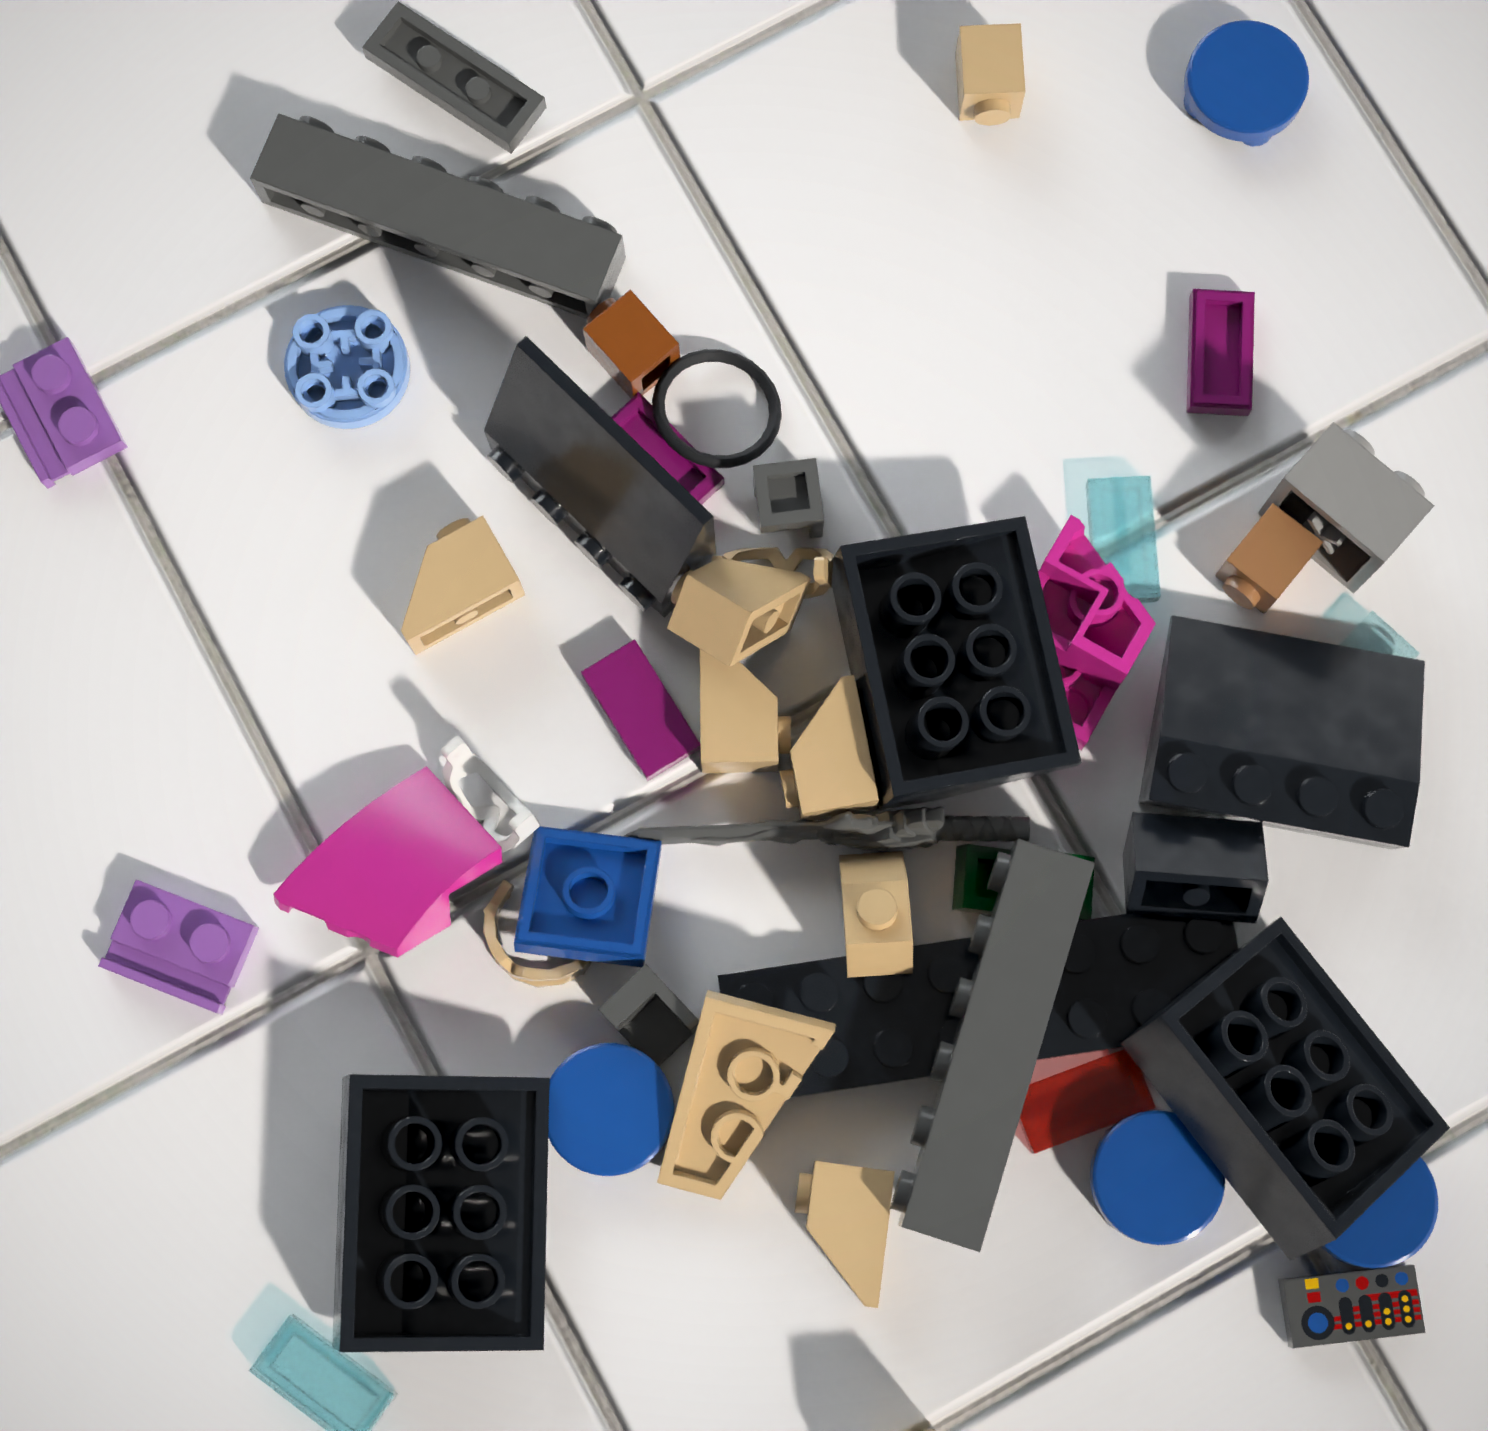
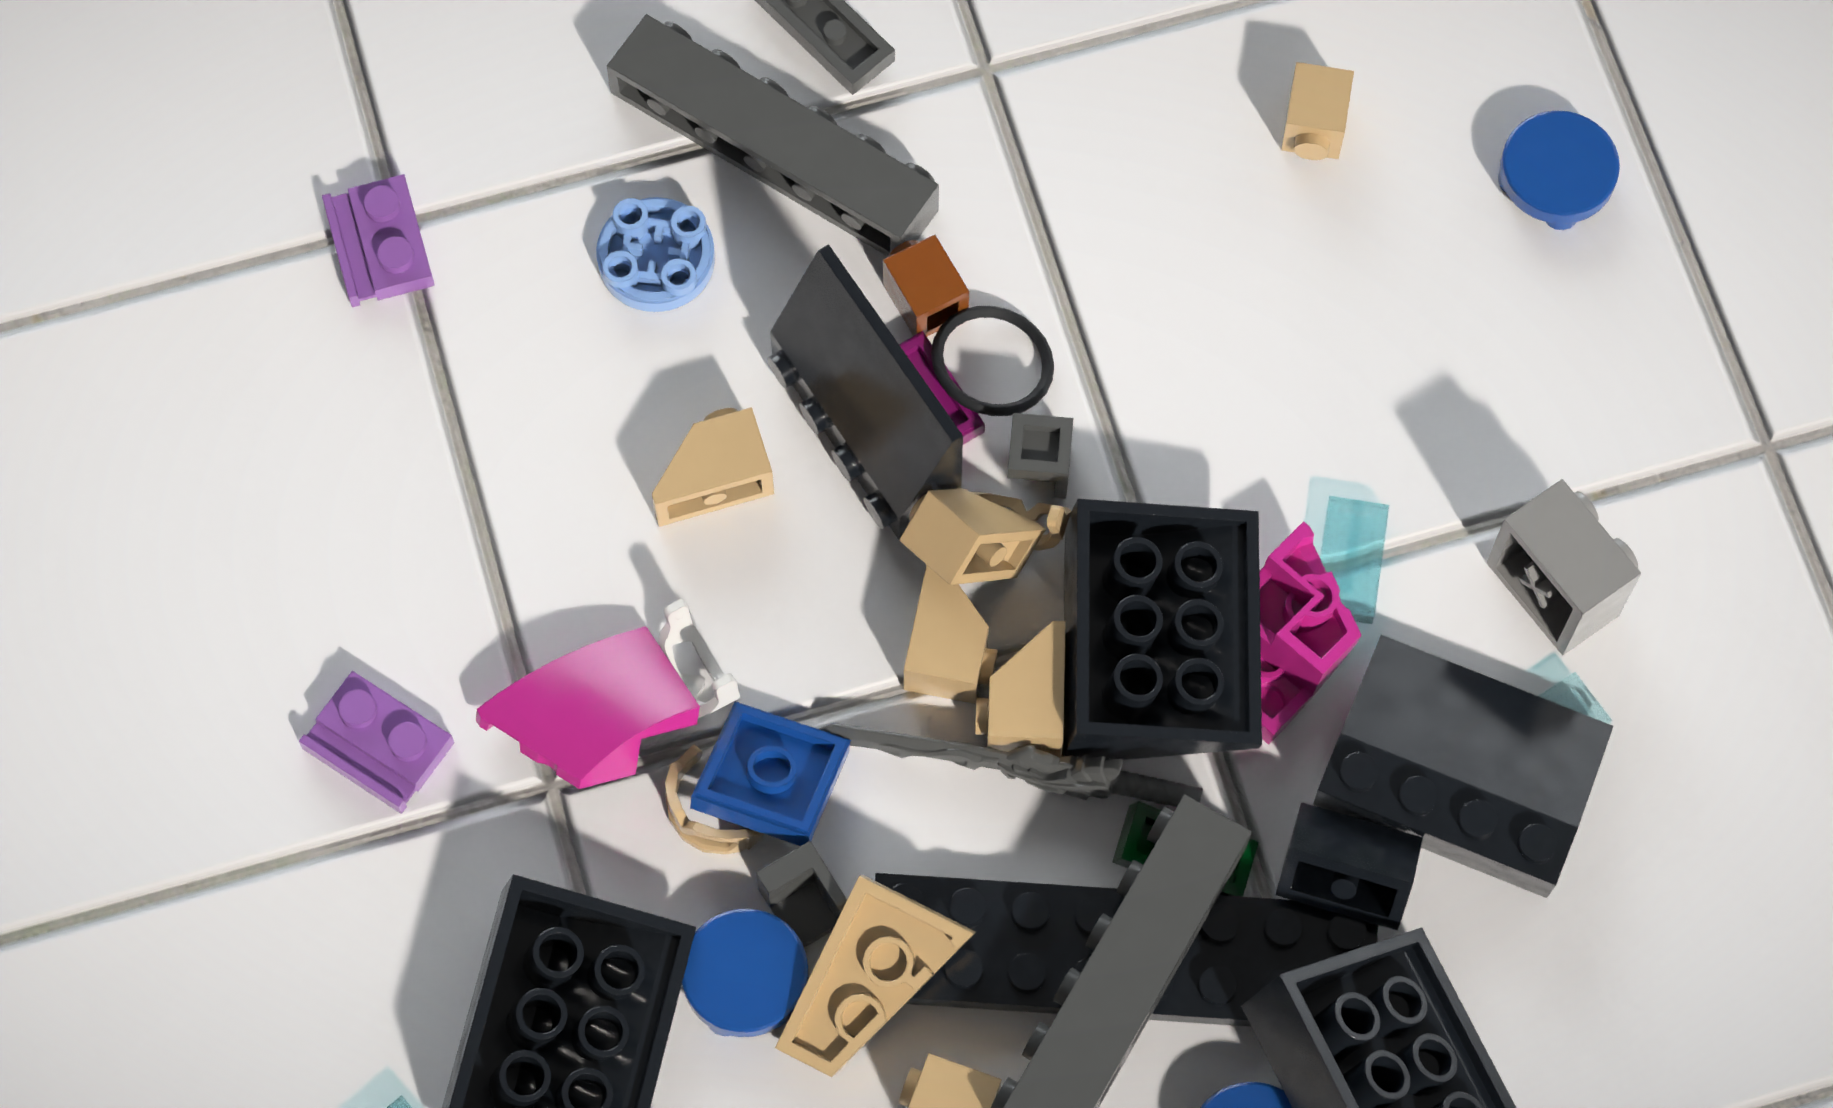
camera: 10 degrees right, 10 degrees down
magenta tile [581,639,701,781] -> none
tan slope [839,851,913,978] -> none
clear red tile [1019,1049,1156,1154] -> none
magenta tile [1186,289,1255,416] -> none
medium nougat brick [1215,503,1324,614] -> none

